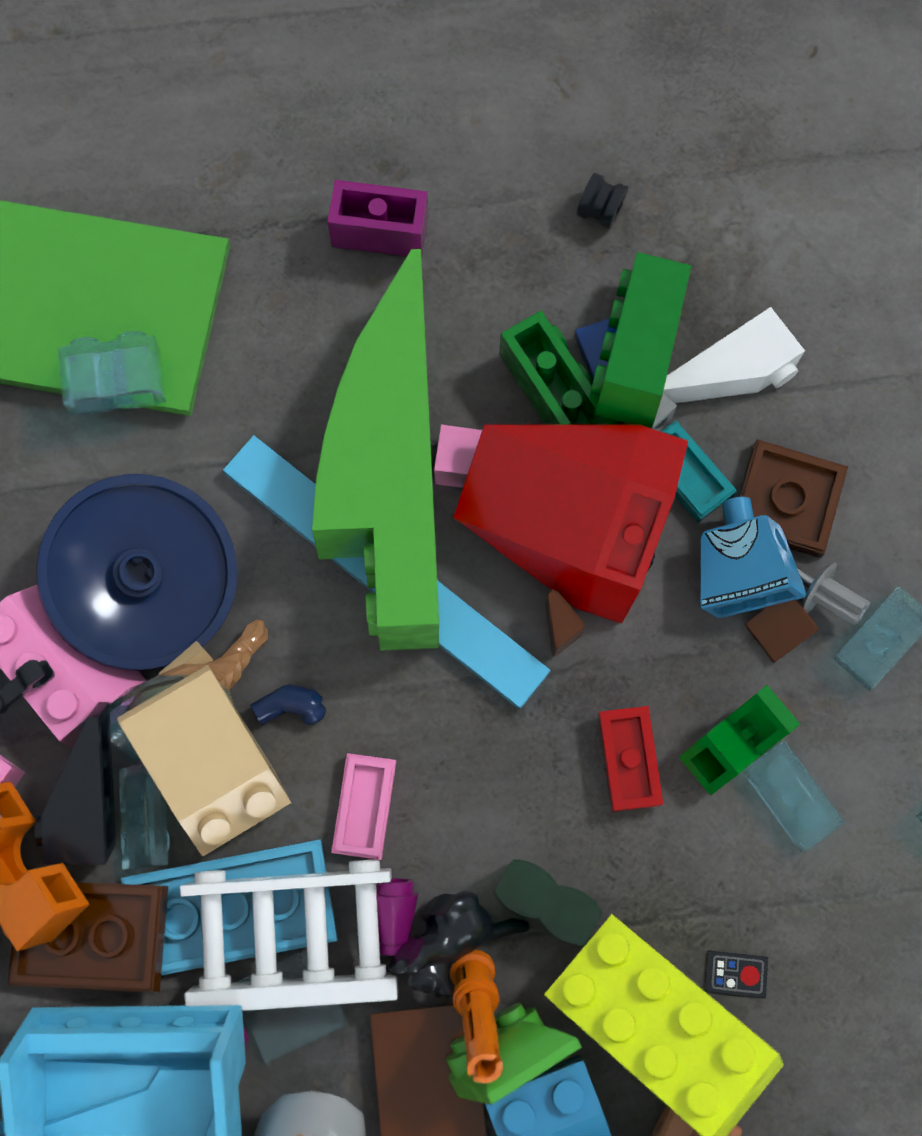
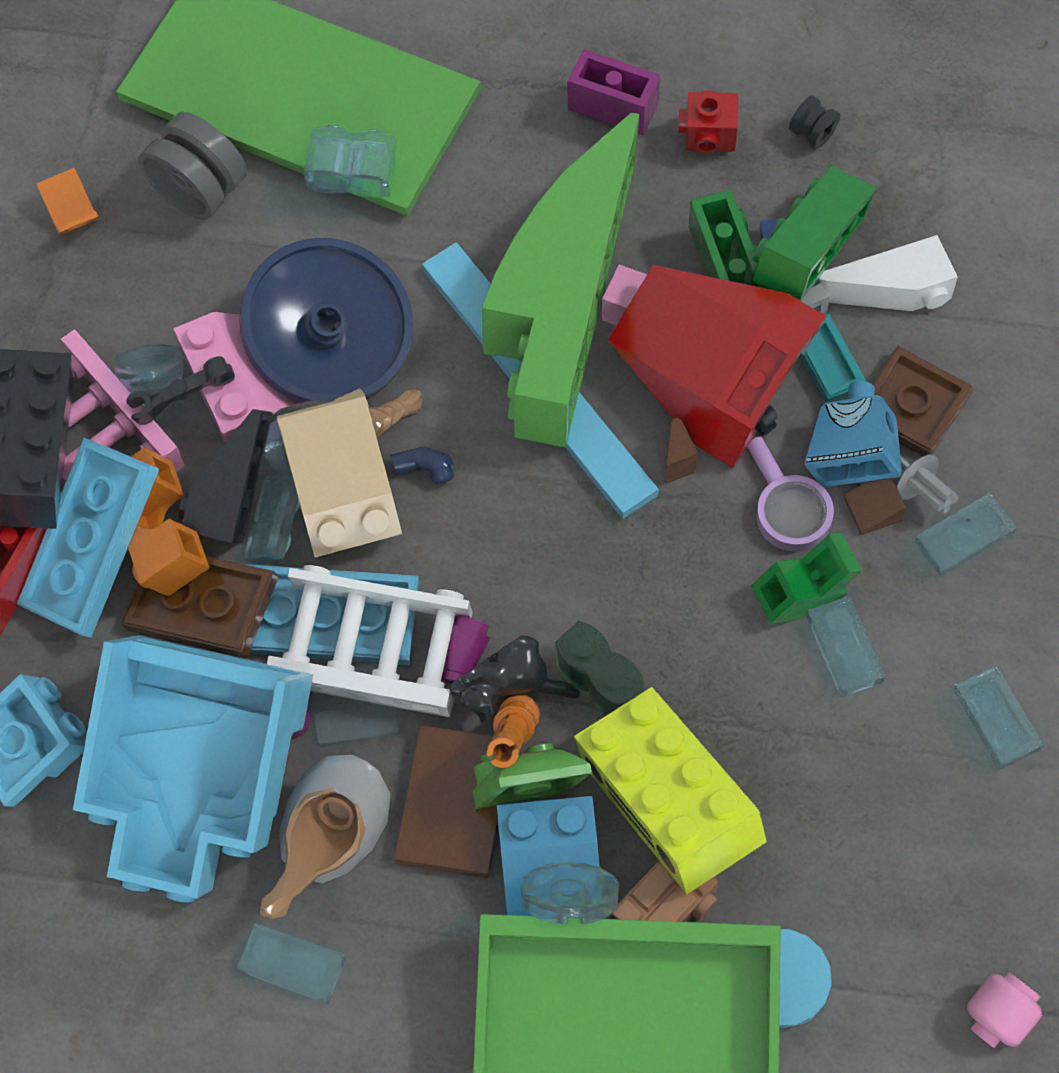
camera: 20 degrees right, 10 degrees down
bright pink tile [331,753,397,861] -> none
red plate [598,706,664,812] -> none
black sticker [705,950,768,999] -> none
none -> red brick [678,90,738,153]
none -> piece [748,437,834,552]

